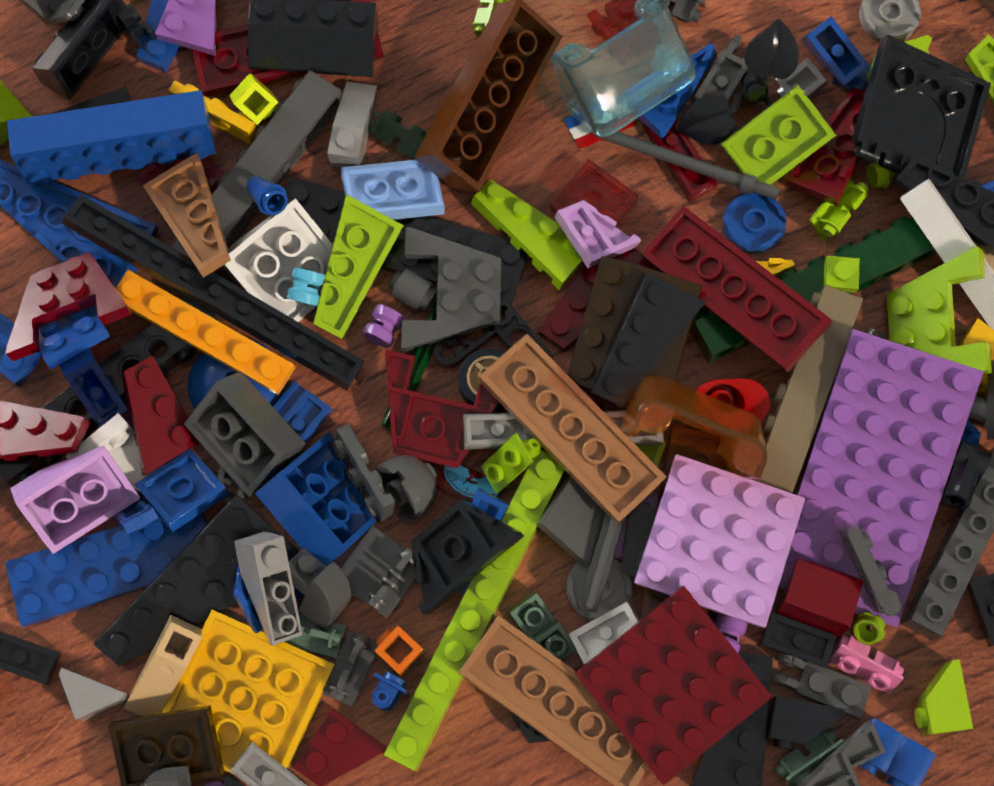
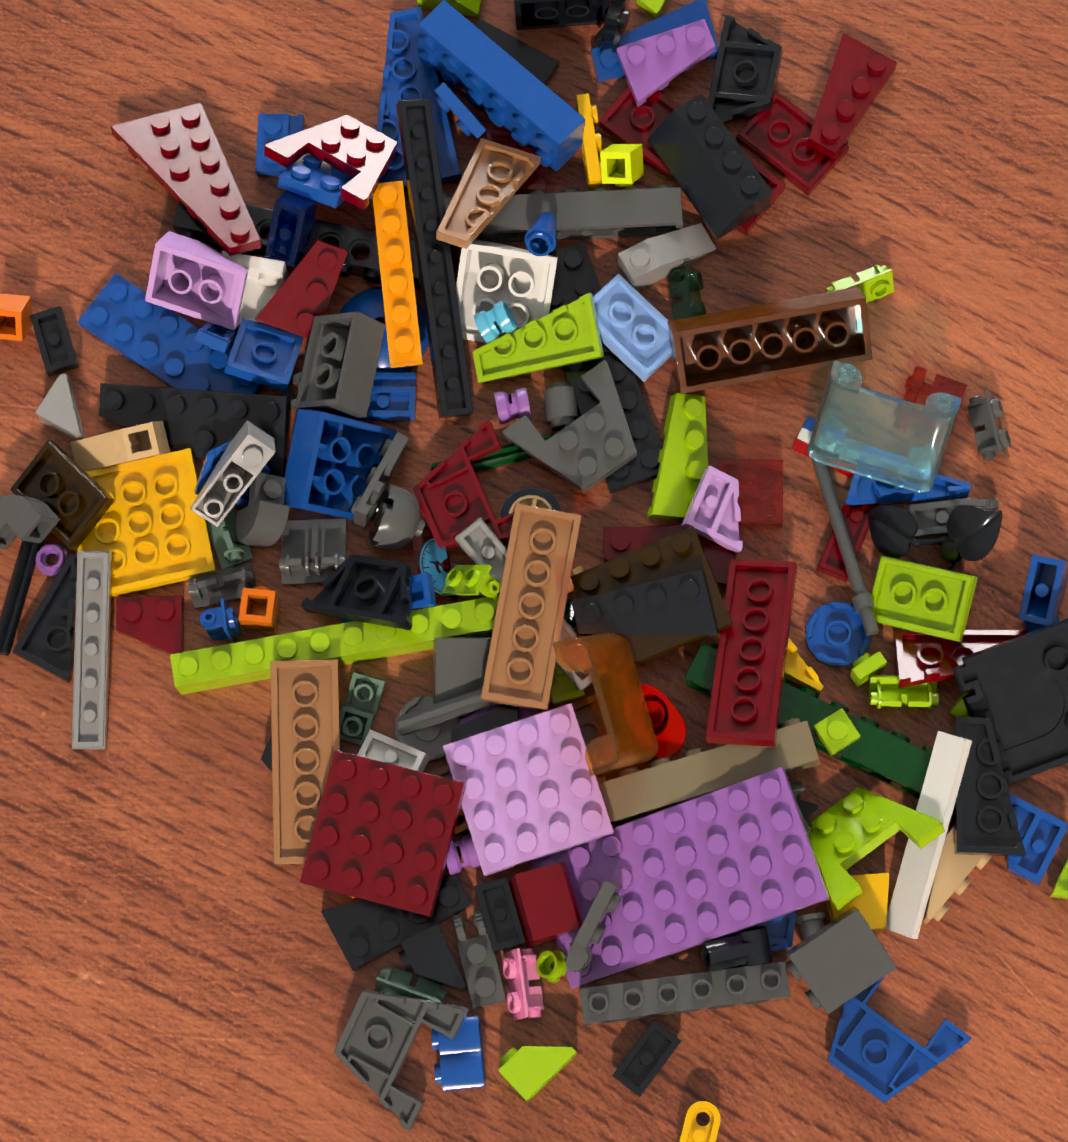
camera: 60 degrees right, 0 degrees up
black beam [434,299,553,369] -> none
flat silver bracket [775,57,829,98] -> none
none -> blue plate [435,81,486,138]
none -> lime plate [850,651,887,688]

